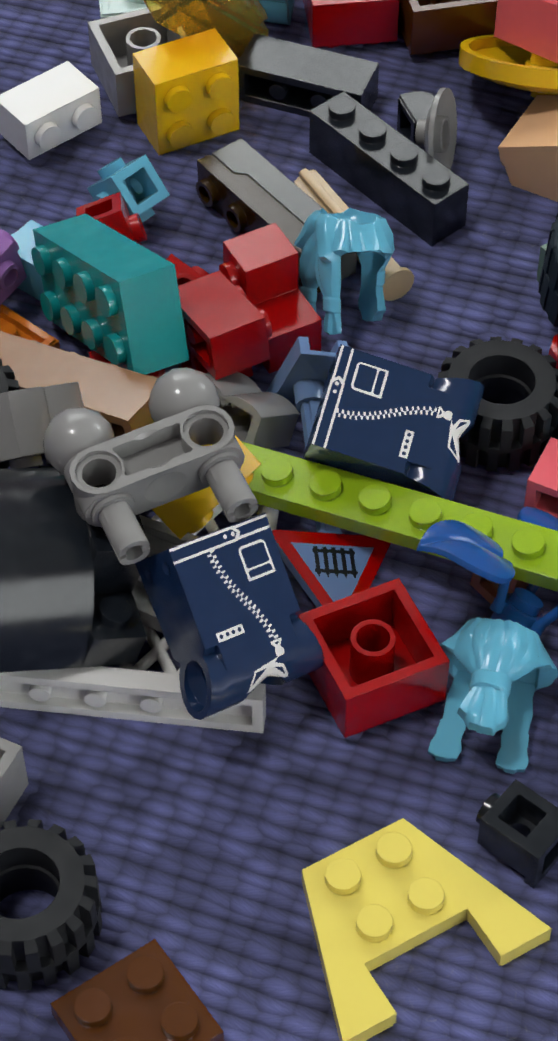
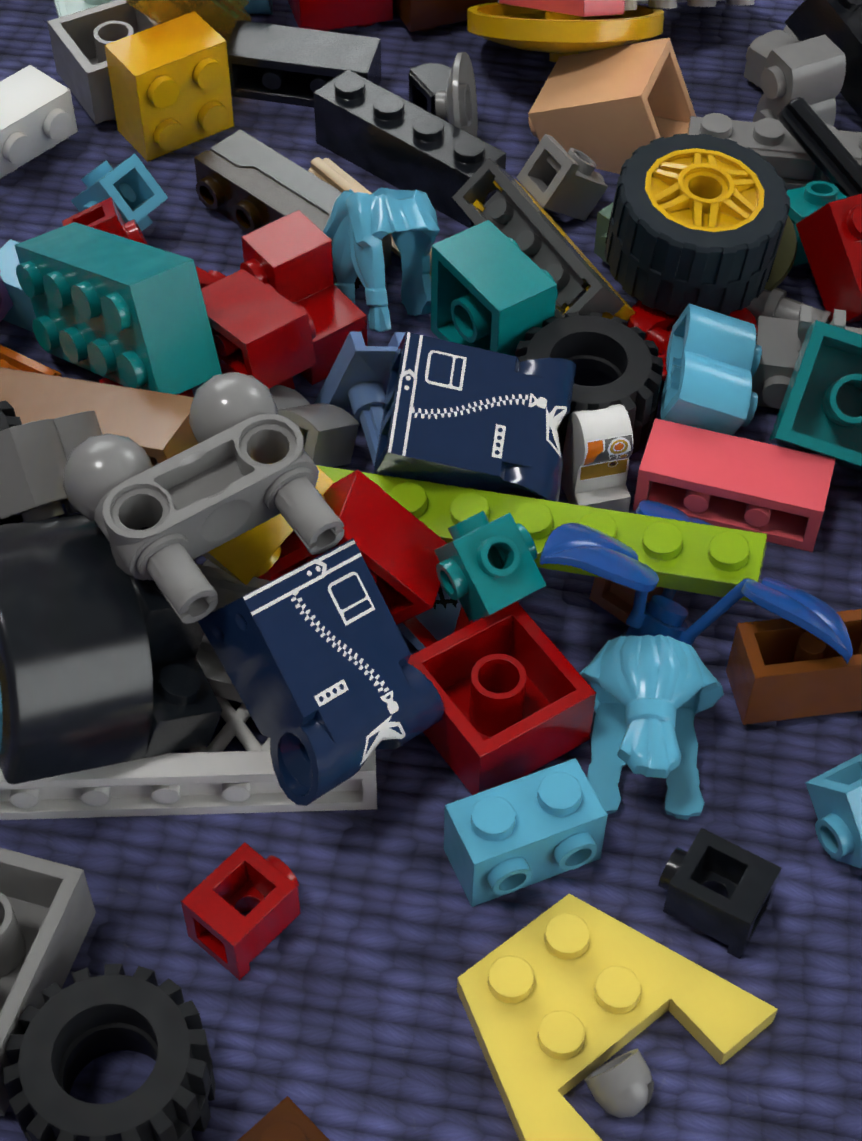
camera: 10 degrees left, 0 degrees up
none -> red brick [181,842,301,980]
none -> red brick [257,470,447,625]
none -> teal brick [431,220,558,356]
none -> teal brick [434,511,546,621]
none -> medium azure brick [444,758,608,907]
none -> dark grey piece [452,157,635,322]
none -> light grey brick [516,134,608,221]
none -> white leg [561,404,633,513]
none -> light grey hinge [584,1049,654,1118]

